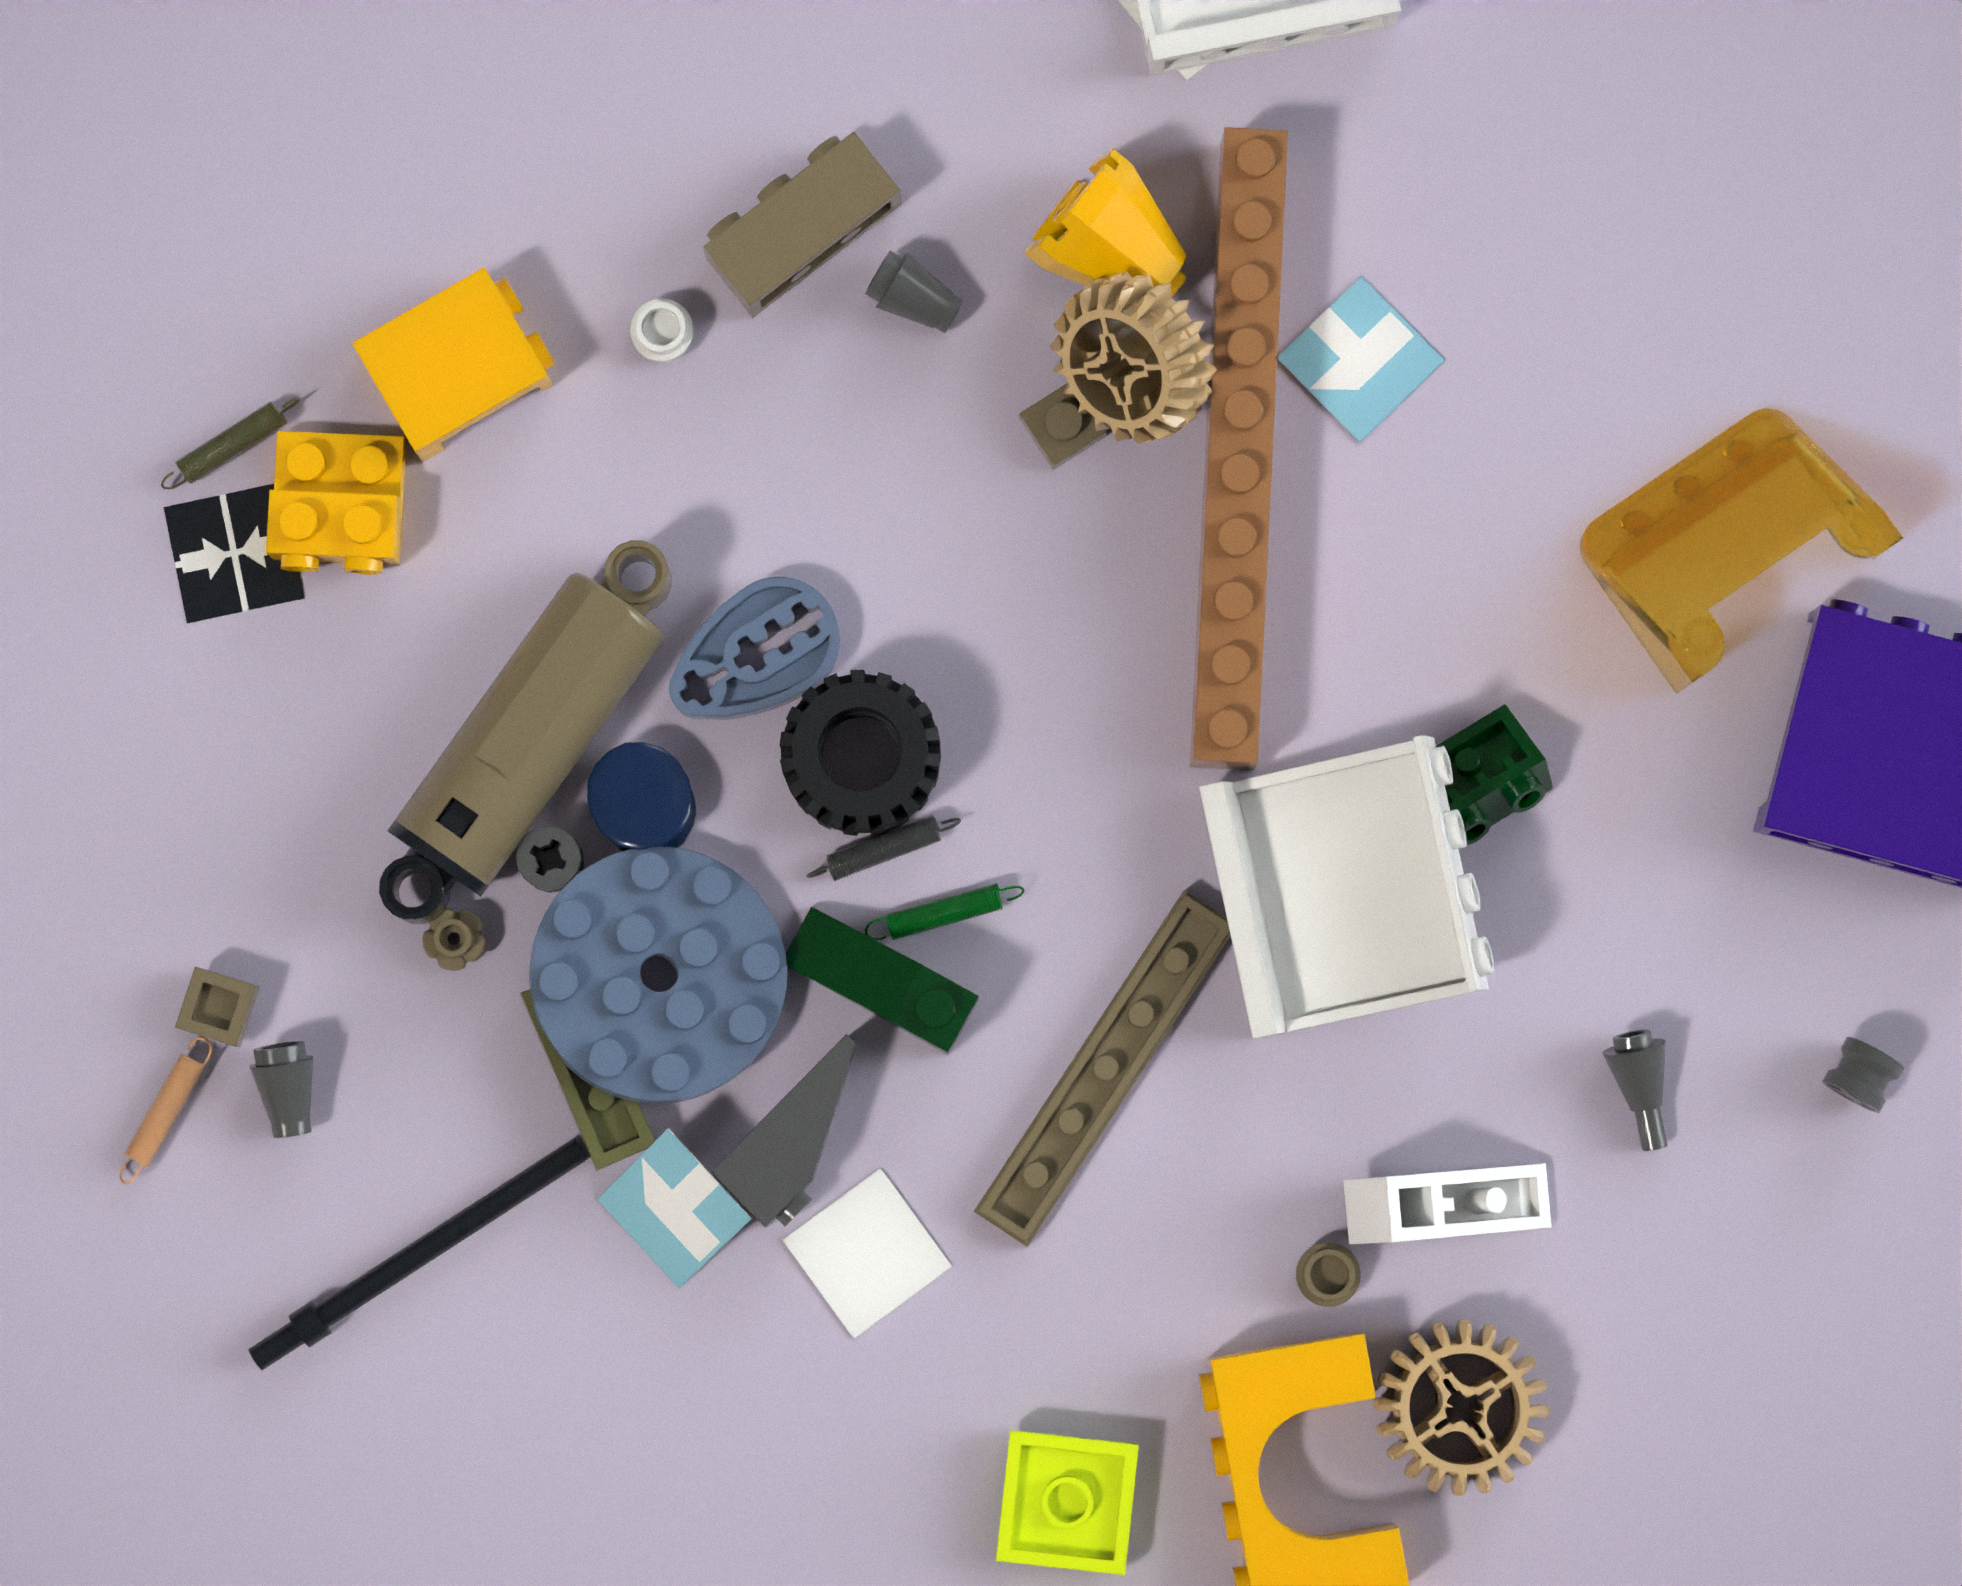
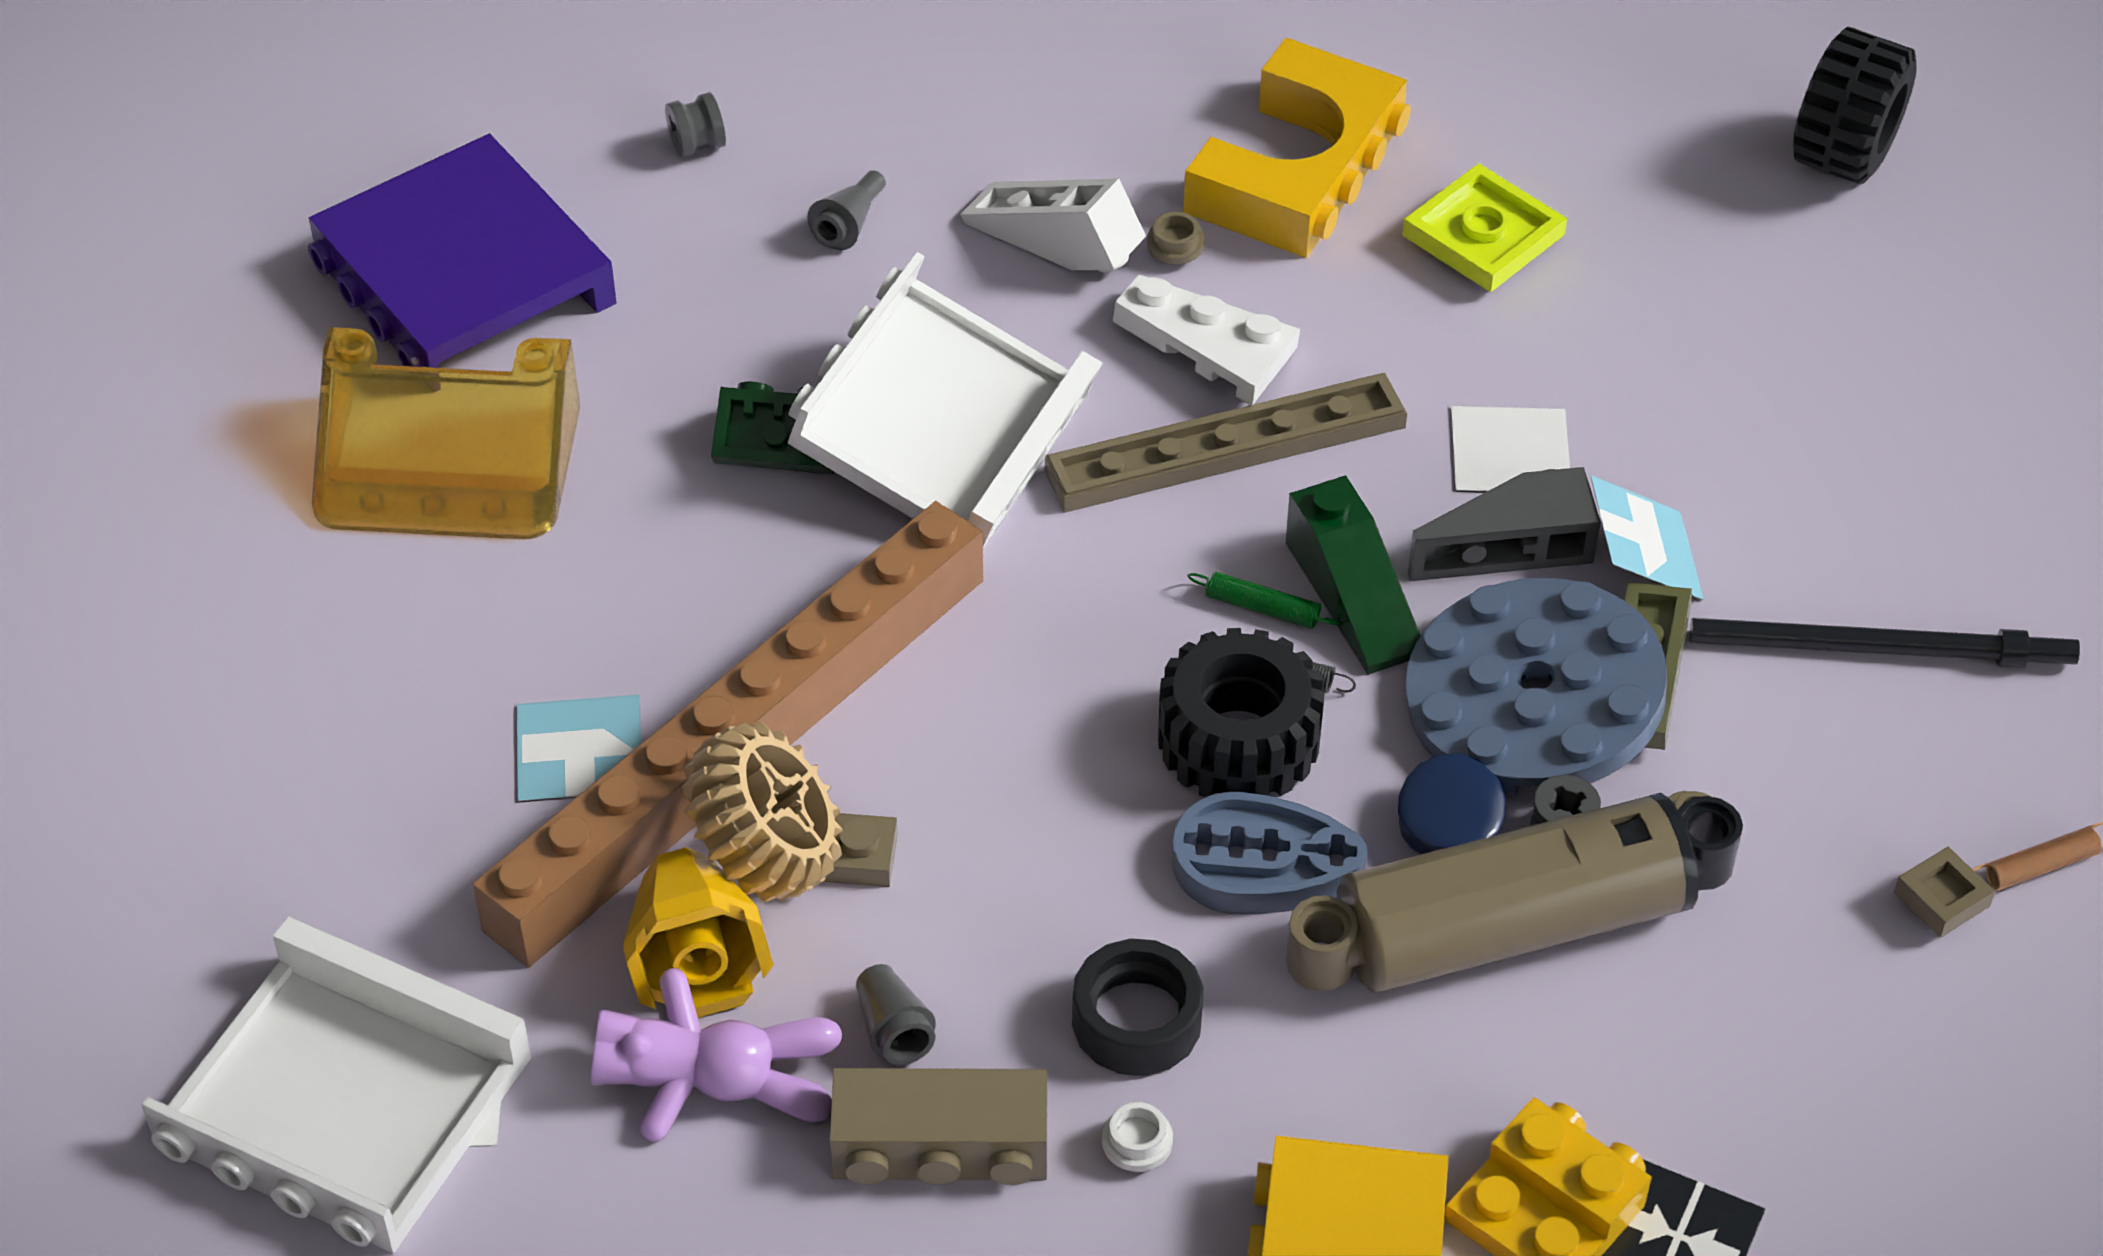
camera: 140 degrees left, 35 degrees down
dark grey cone [249,1041,313,1138] -> none
tan gear [1373,1319,1550,1496] -> none
none -> lavender animal [590,968,842,1142]
none -> black tyre [1072,938,1204,1076]
none -> white wing [1113,275,1300,406]

